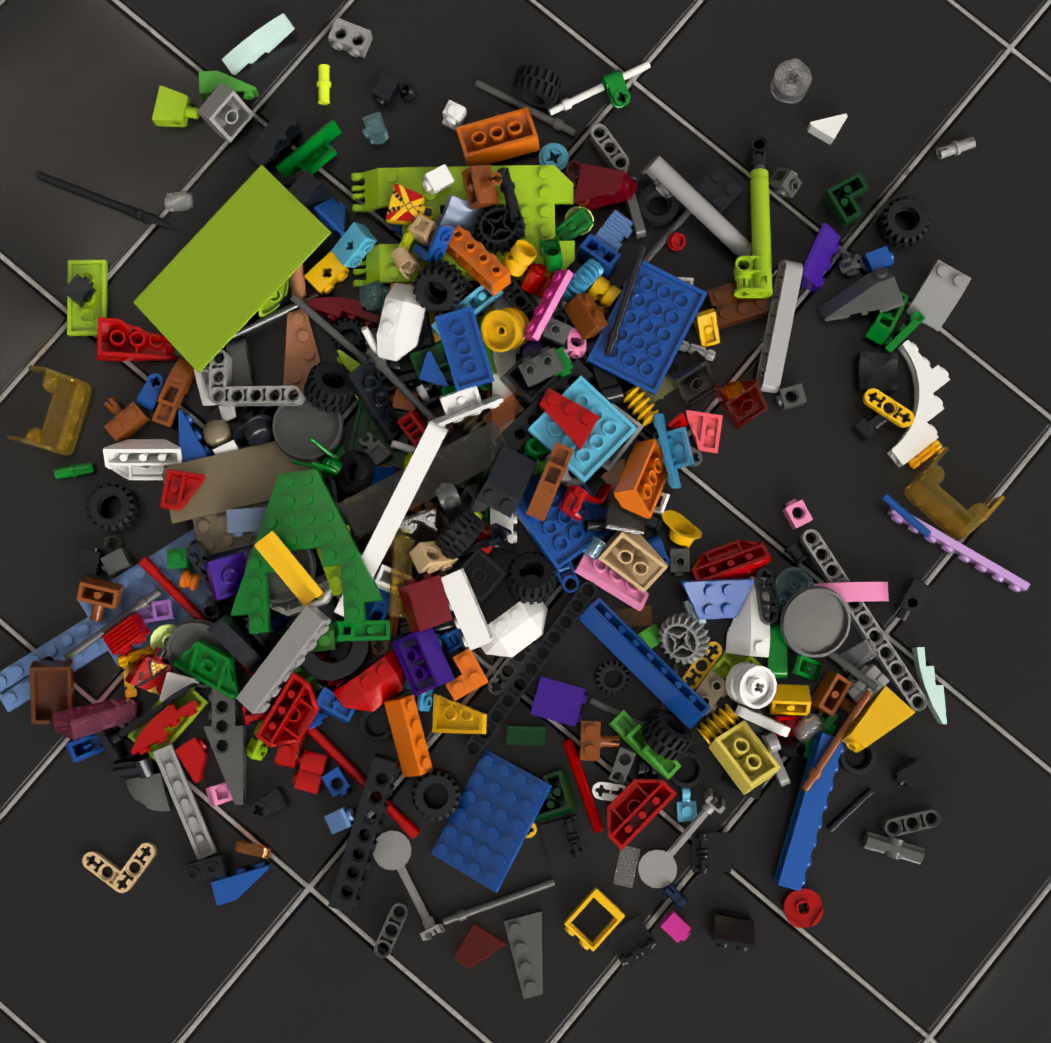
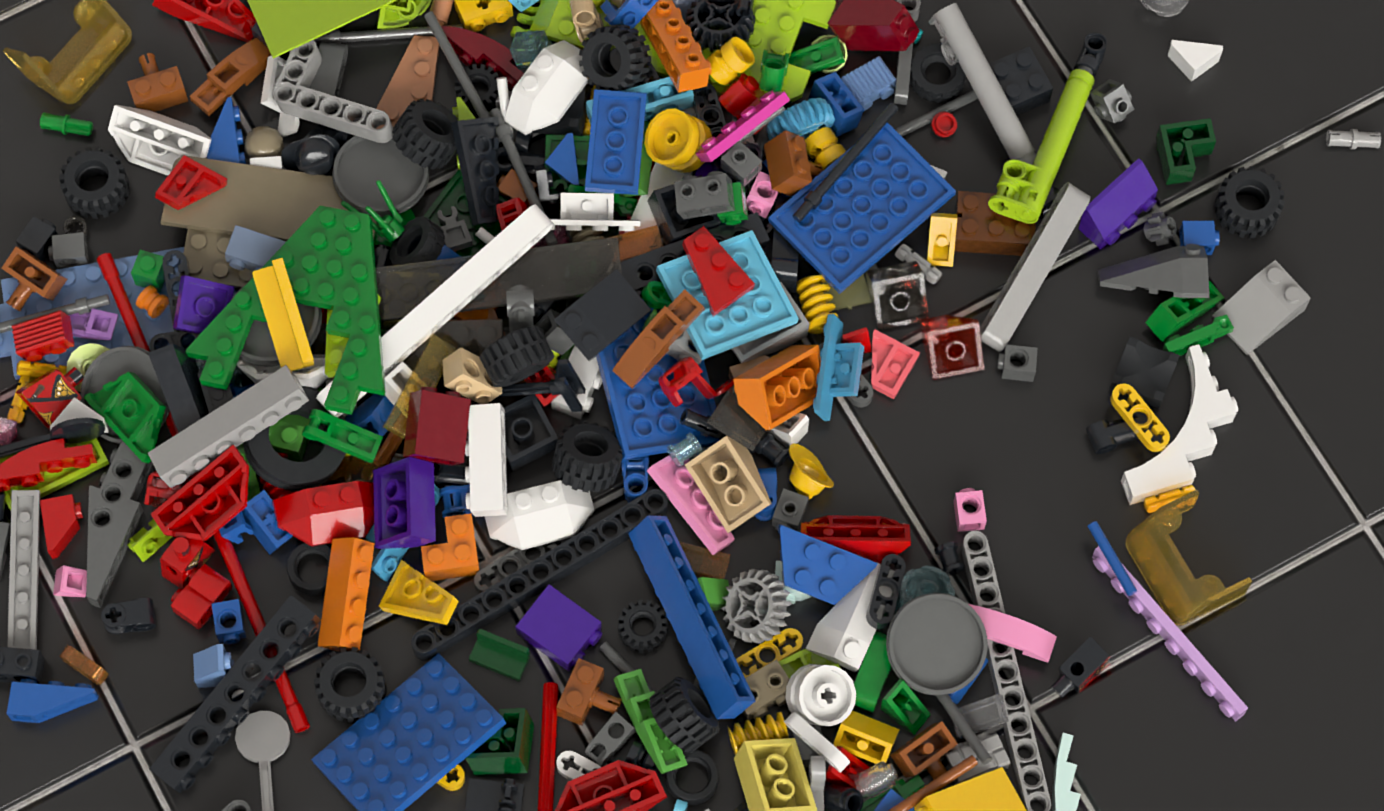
camera: 20 degrees right, 15 degrees down
blue piece [136,373,167,412] -> none

